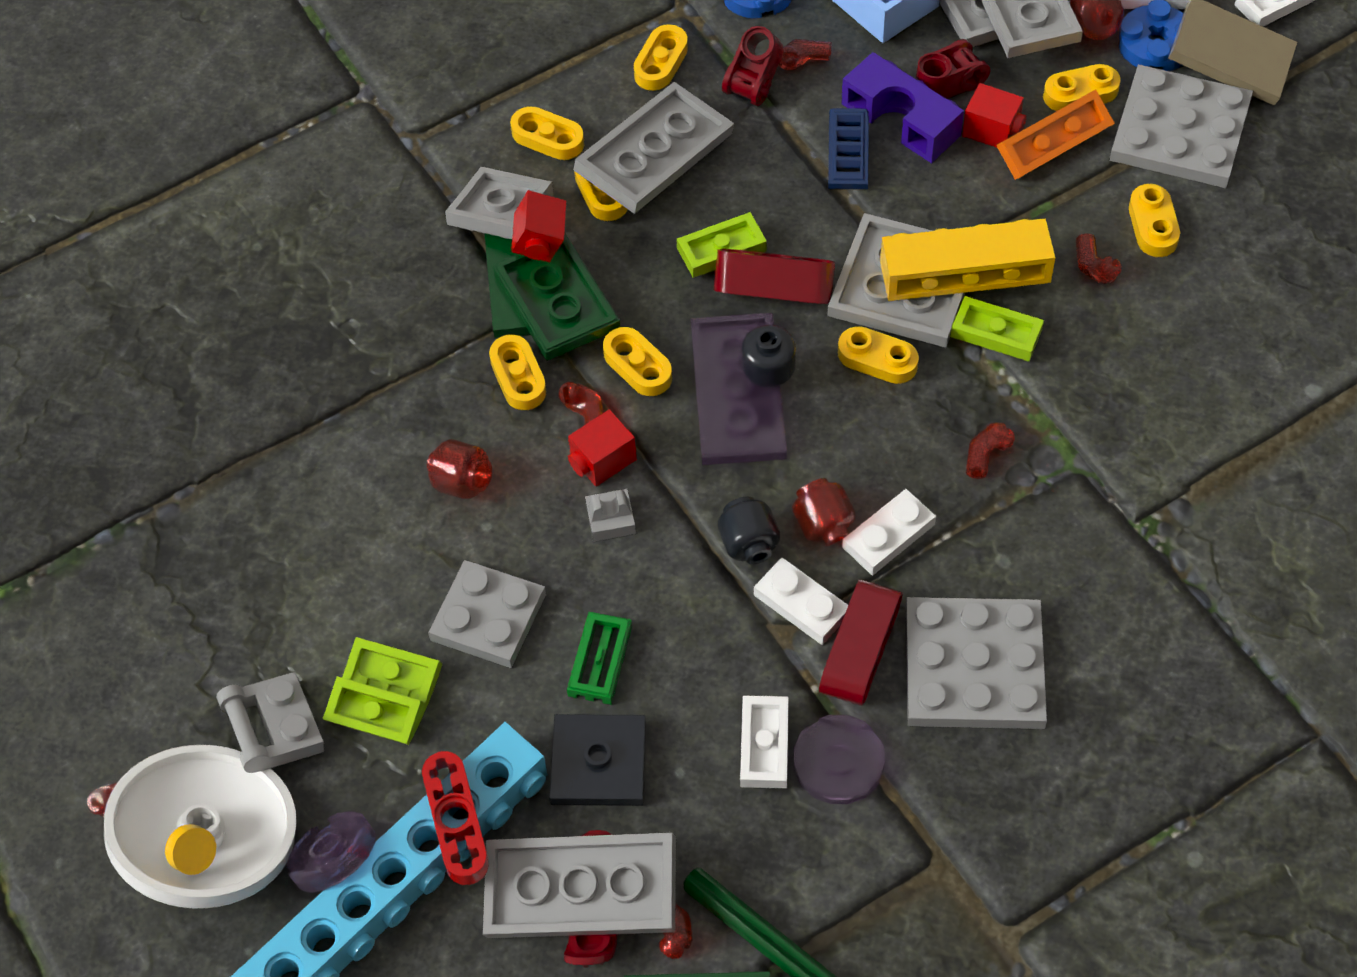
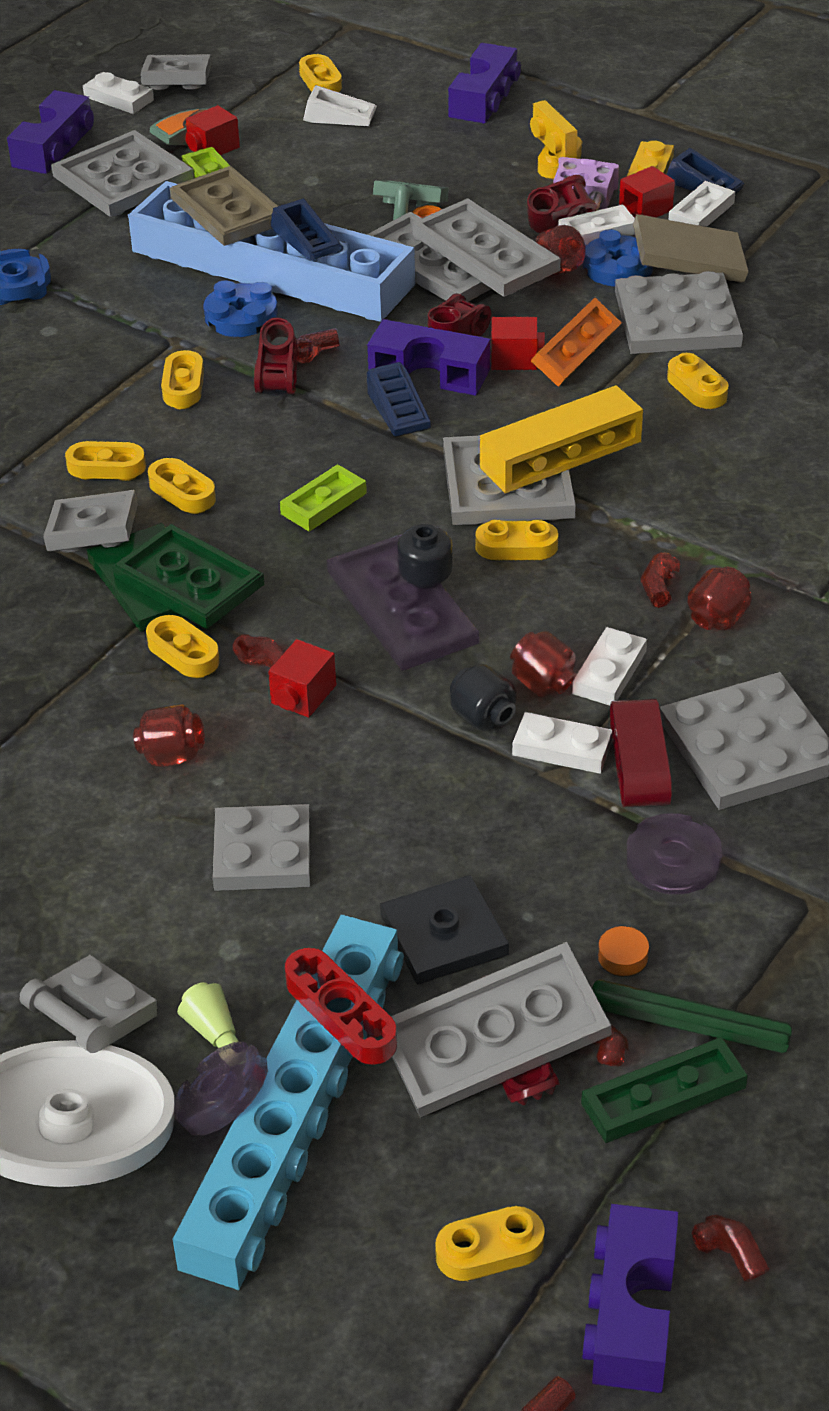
camera: 25 degrees left, 15 degrees down
yellow tile [165,824,217,875] -> none
lime slope [323,637,443,745] -> none
red brick [511,190,566,262] -> none
green tile [567,612,632,705] -> none
light grey plate [573,82,734,214] -> none
light grey tile [585,489,636,541] -> none
yellow plate [603,327,672,396] -> none
dark red beam [713,249,835,304] -> none
white plate [740,696,788,788] -> none
lime plate [950,296,1044,362] -> none
yellow plate [1043,64,1121,111] -> none
clear red arm [1076,233,1122,284] -> none
none -> yellowish green cone [178,982,250,1071]
none -> orange tile [598,926,649,976]
none -> clear red head [687,566,752,630]

